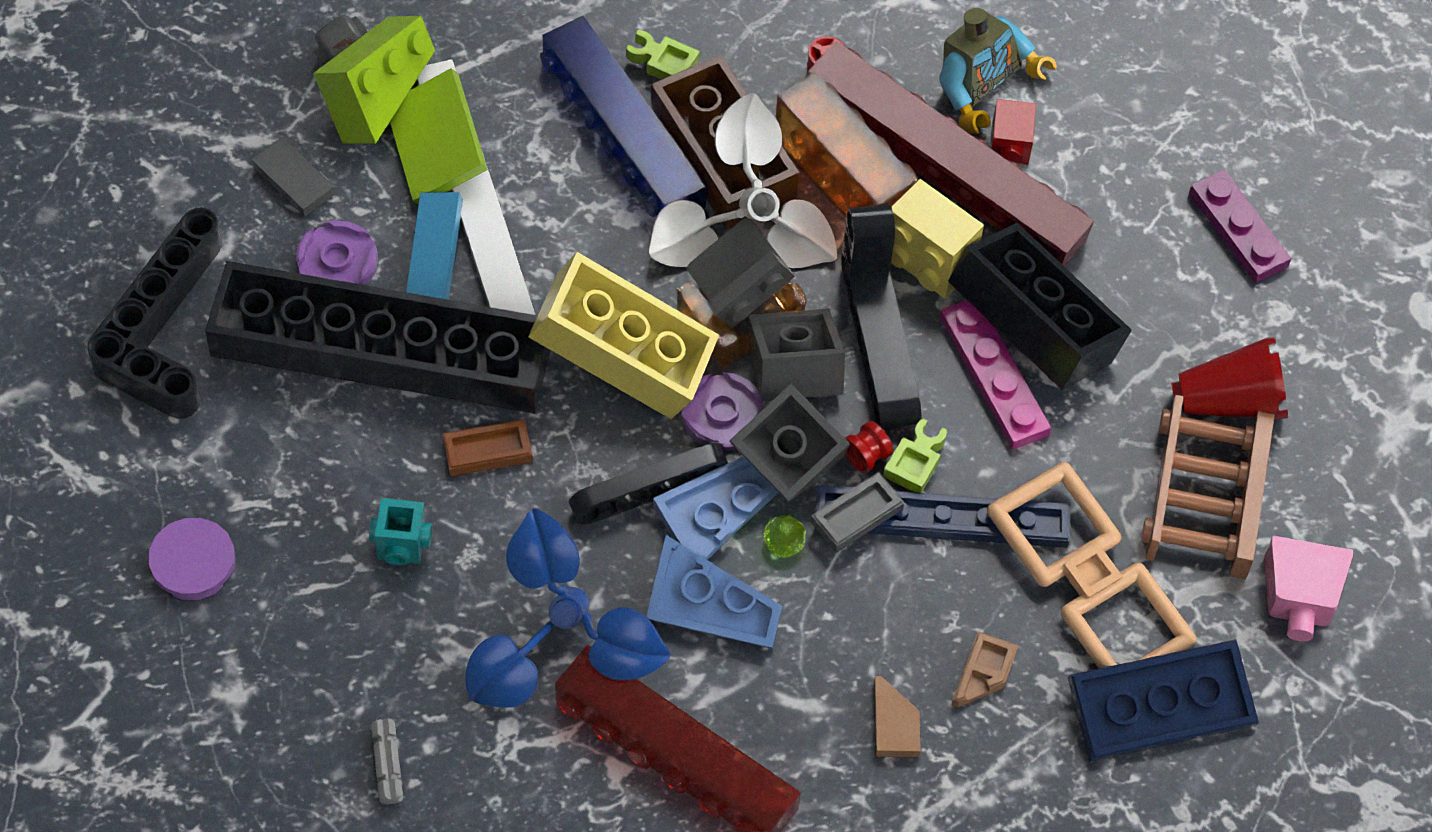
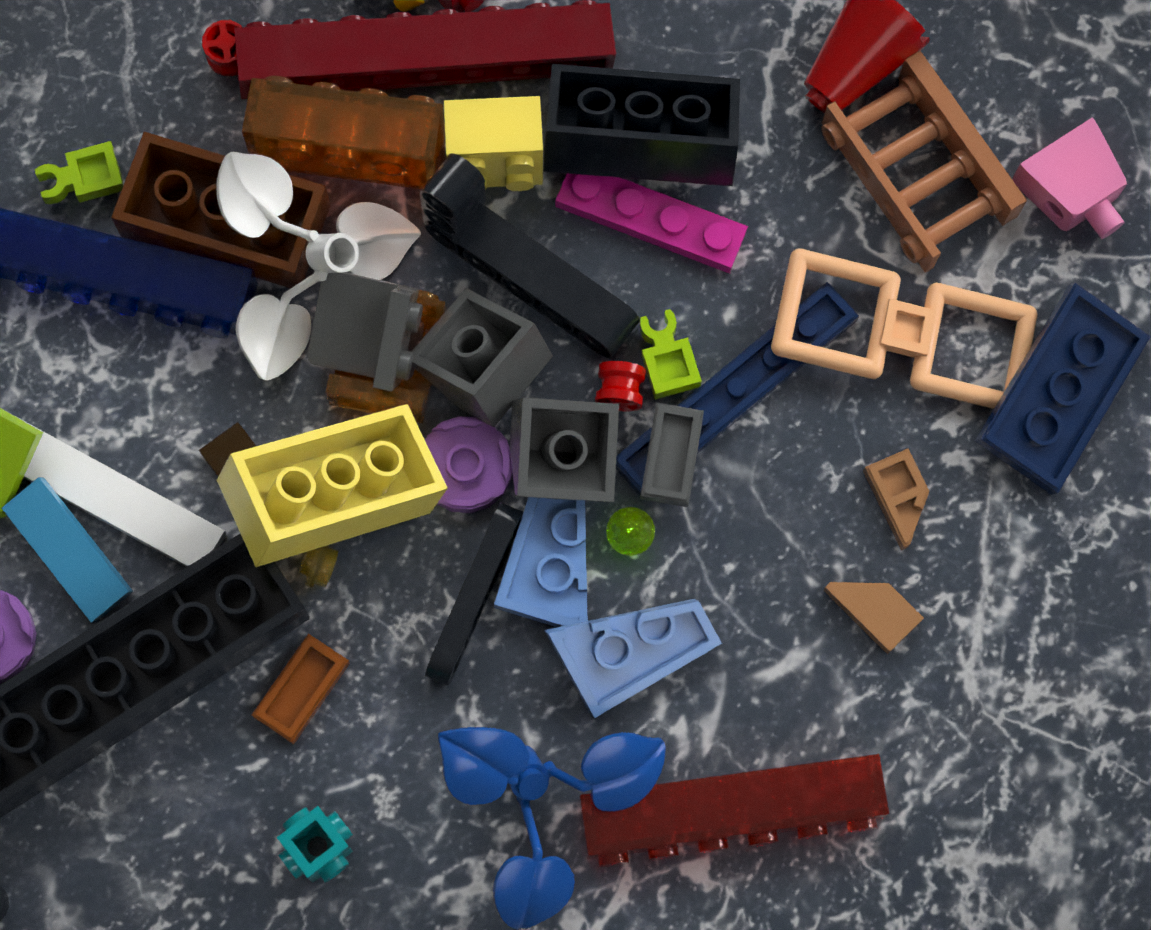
camera: 45 degrees left, 15 degrees up
none -> clear yellow plate [299,545,339,588]

